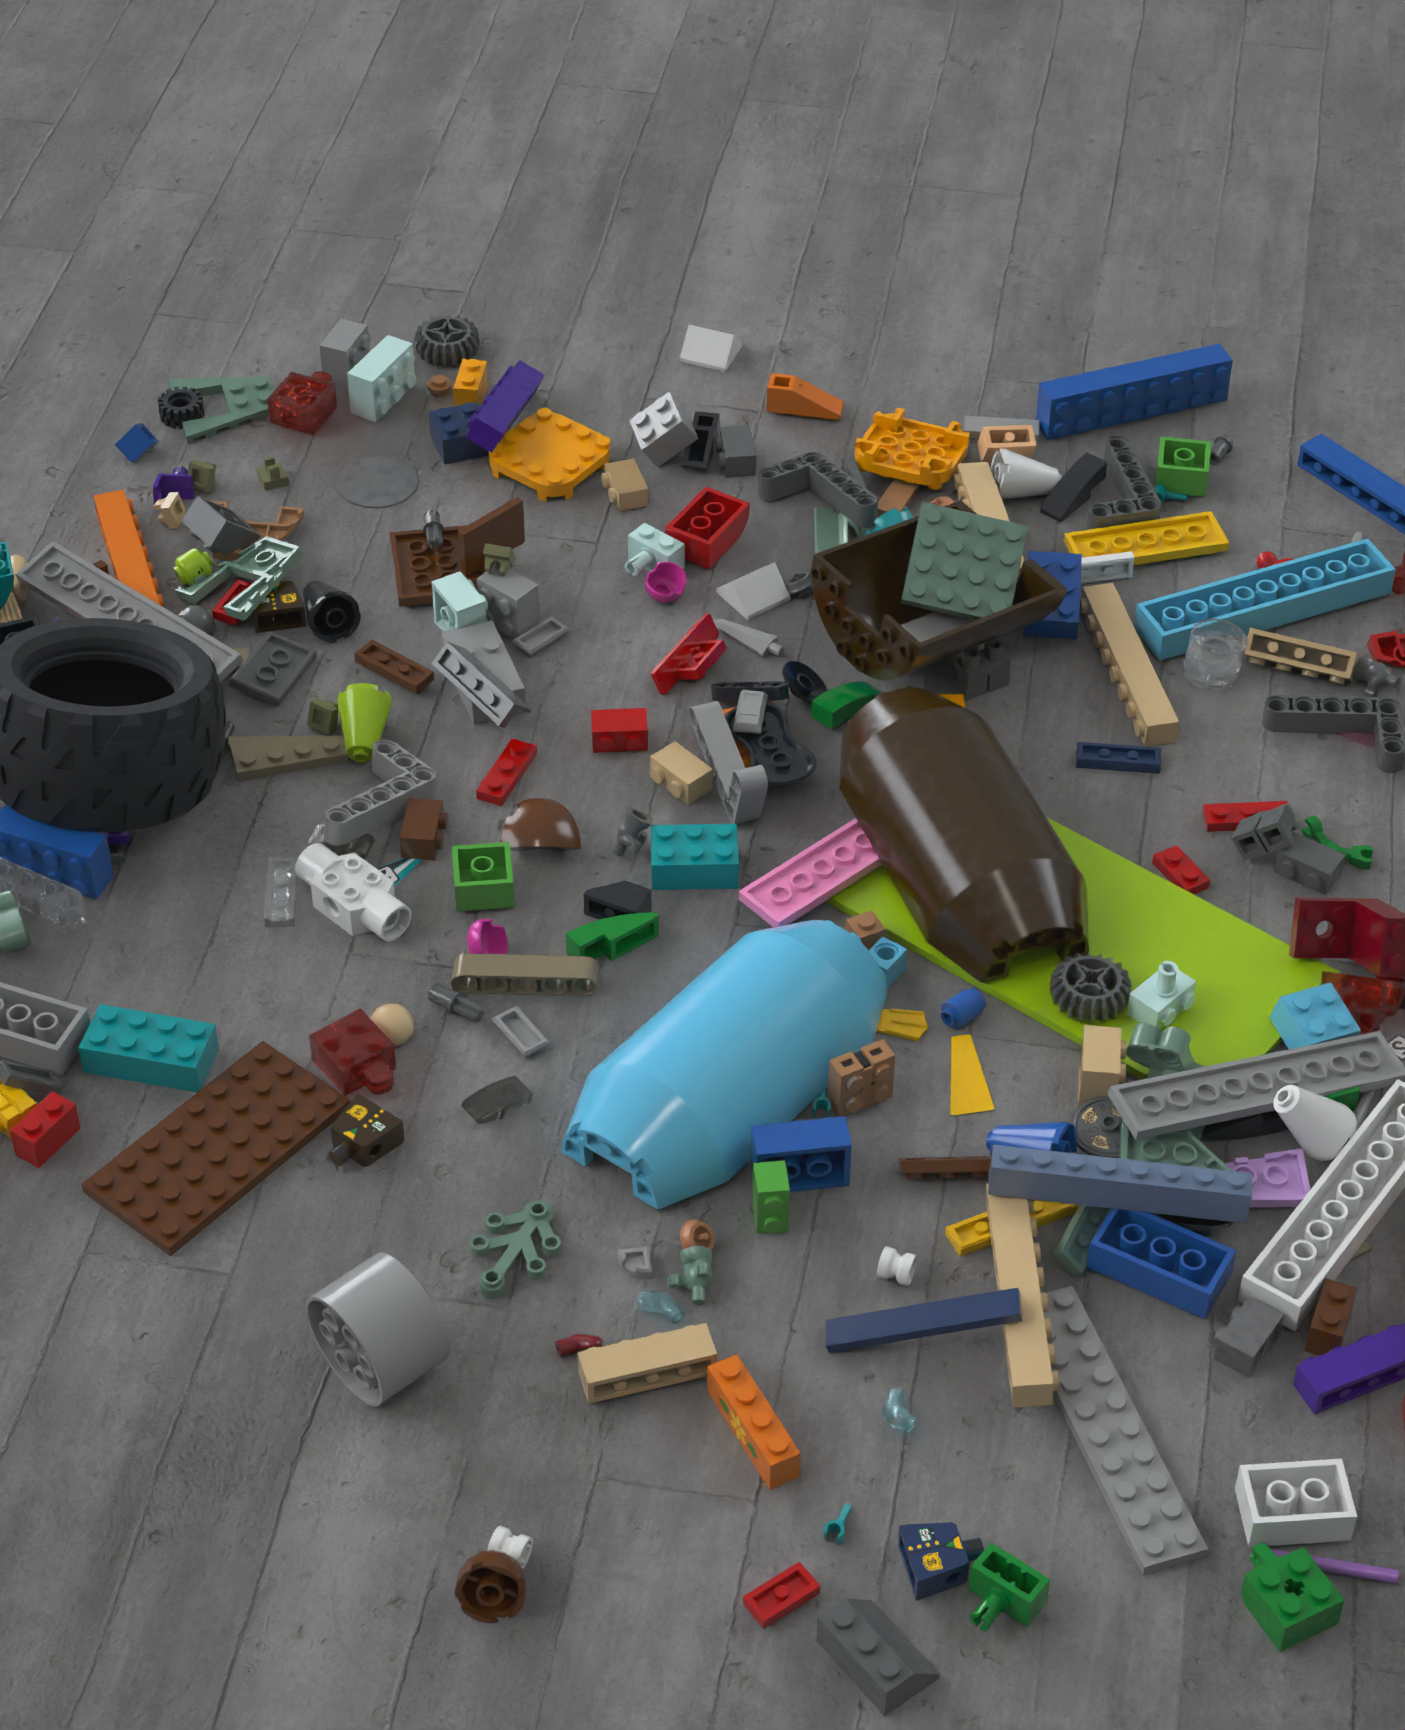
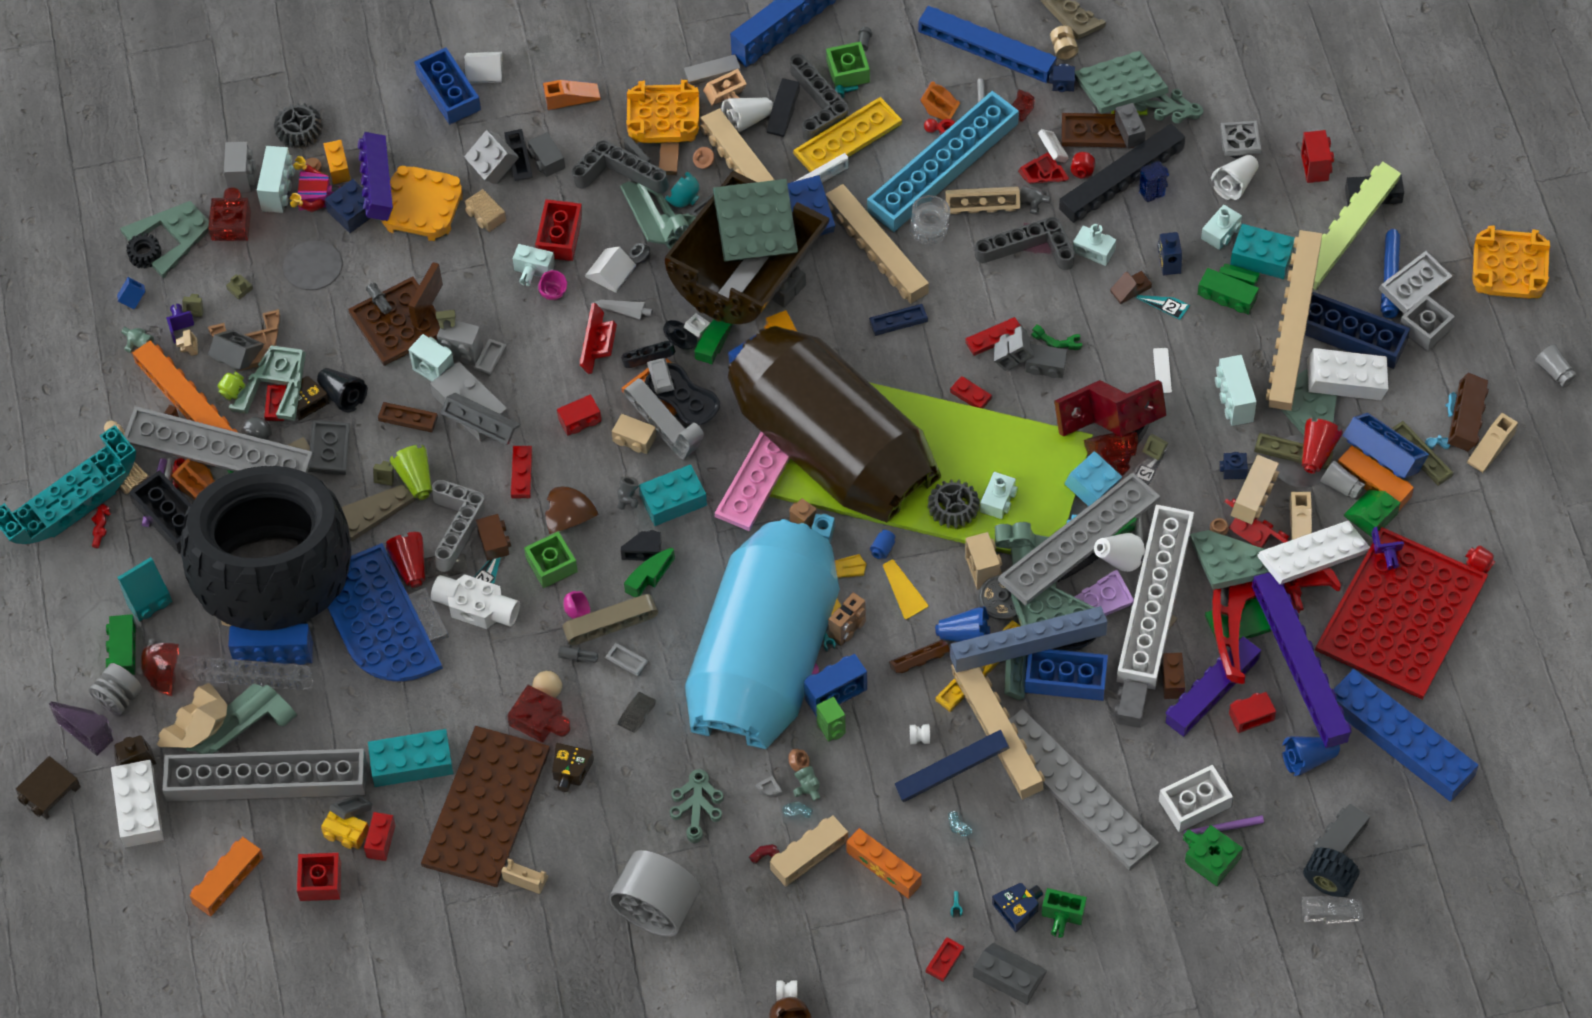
camera: 20 degrees left, 15 degrees up
none -> sand green piece [121,327,154,353]
none -> torso [290,156,340,212]
none -> blue plate [327,543,443,681]
none -> red cone [385,532,425,588]
none -> blue brick [414,47,481,125]
none -> tan hinge [501,859,548,894]
none -> white plate [684,313,710,337]
none -> orange slope [920,81,960,120]

